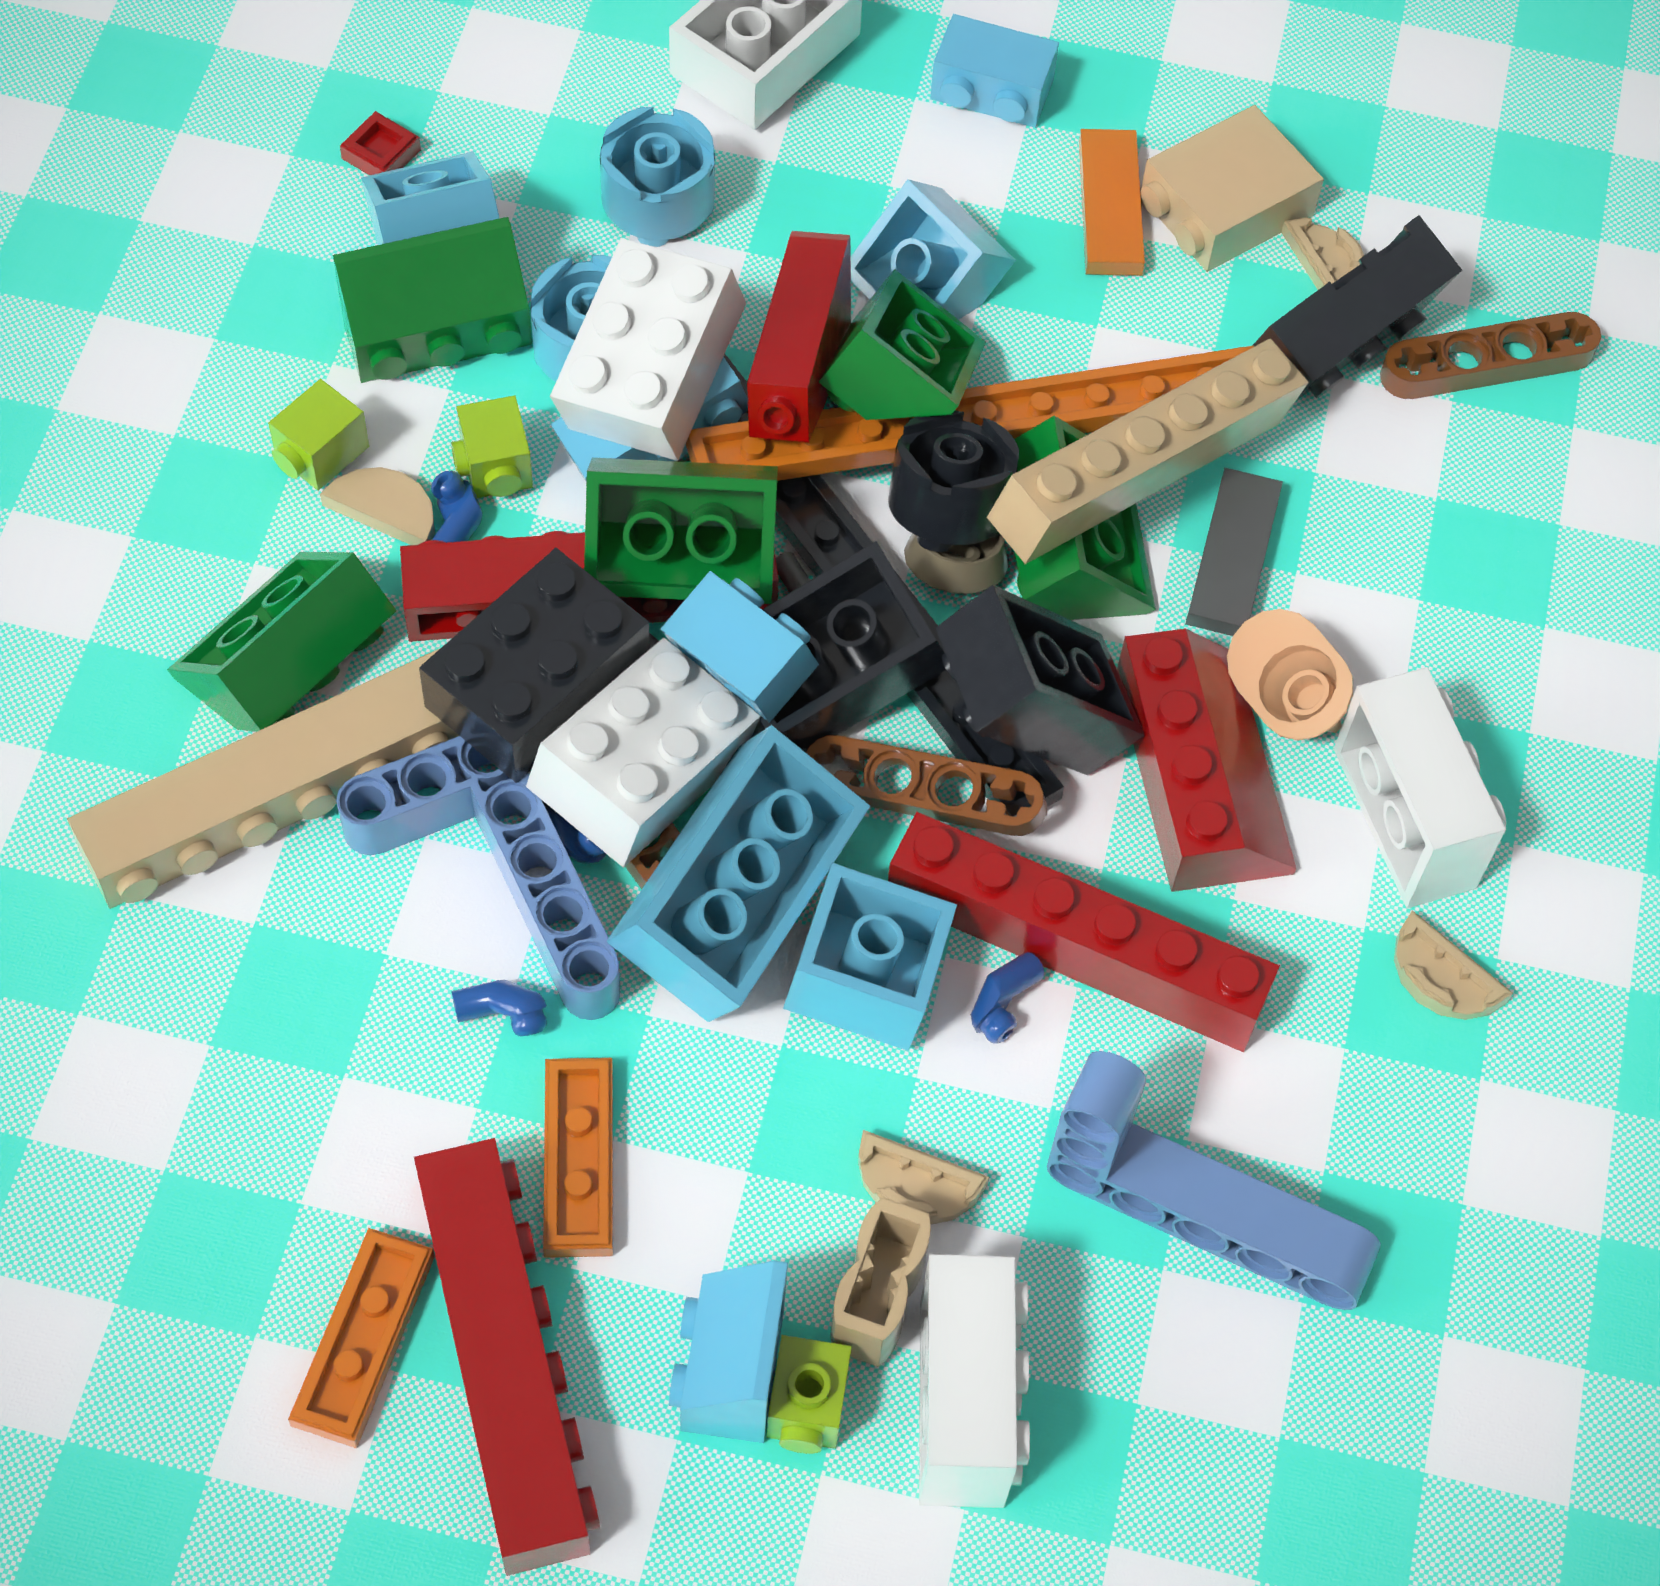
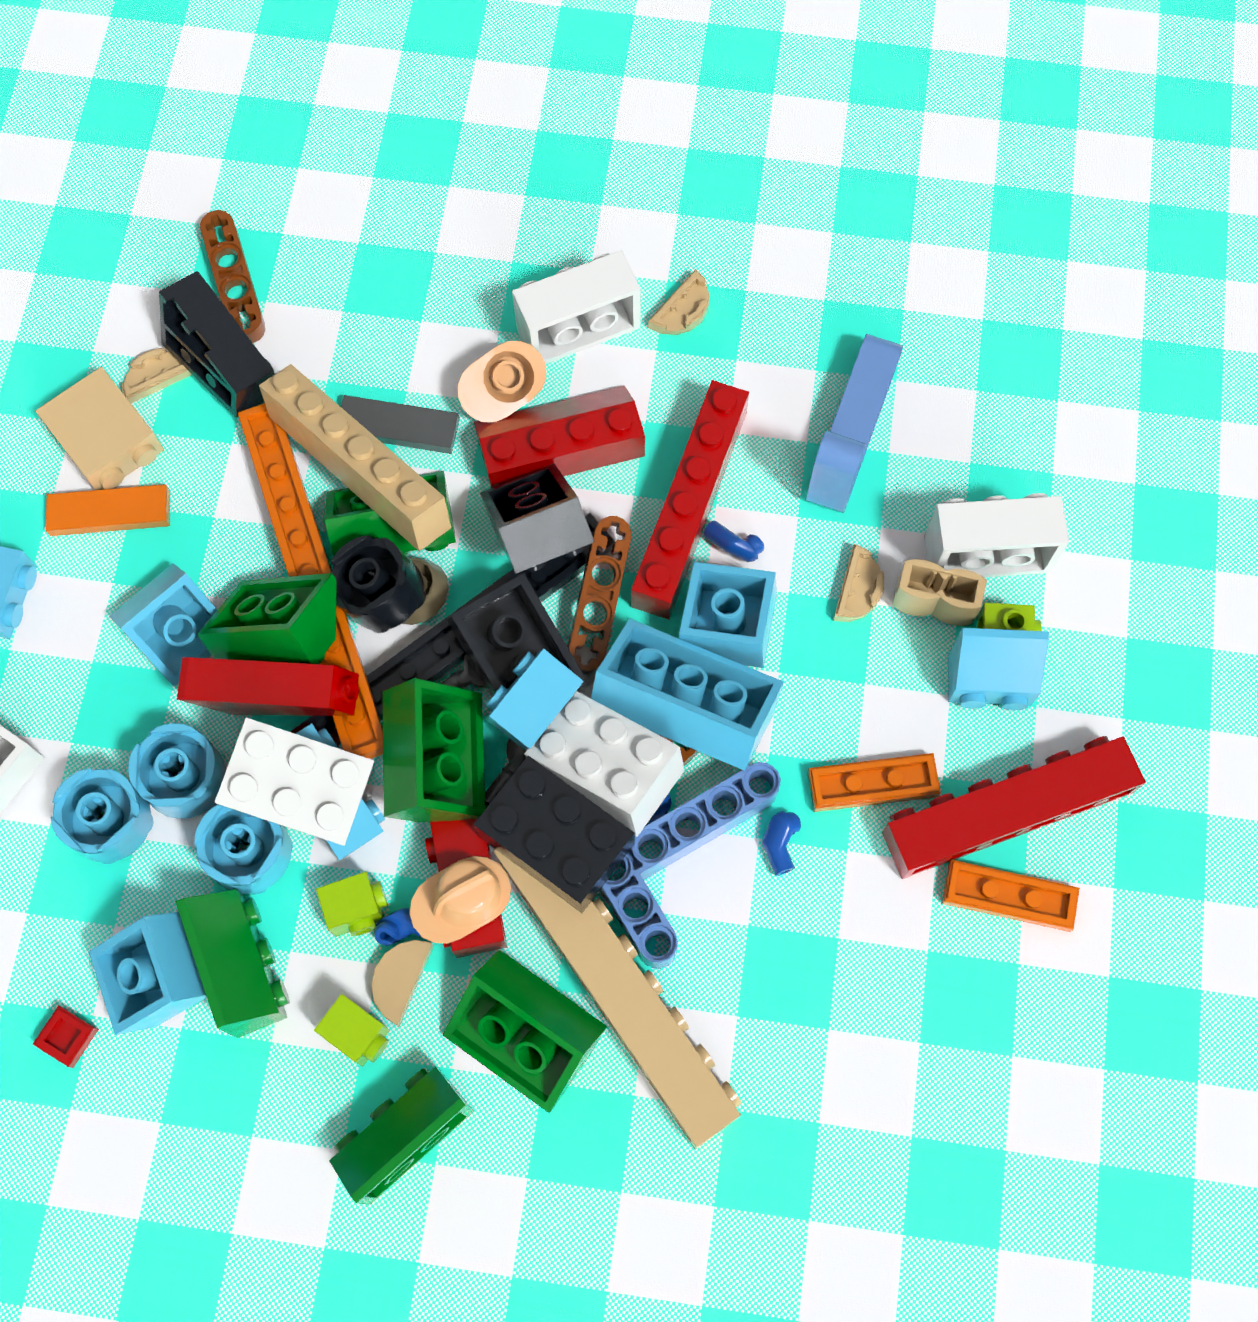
camera: 90 degrees left, 10 degrees up
none -> medium azure brick [128,723,226,819]
none -> green slope [329,1066,474,1205]
none -> light nougat piece [410,856,511,944]

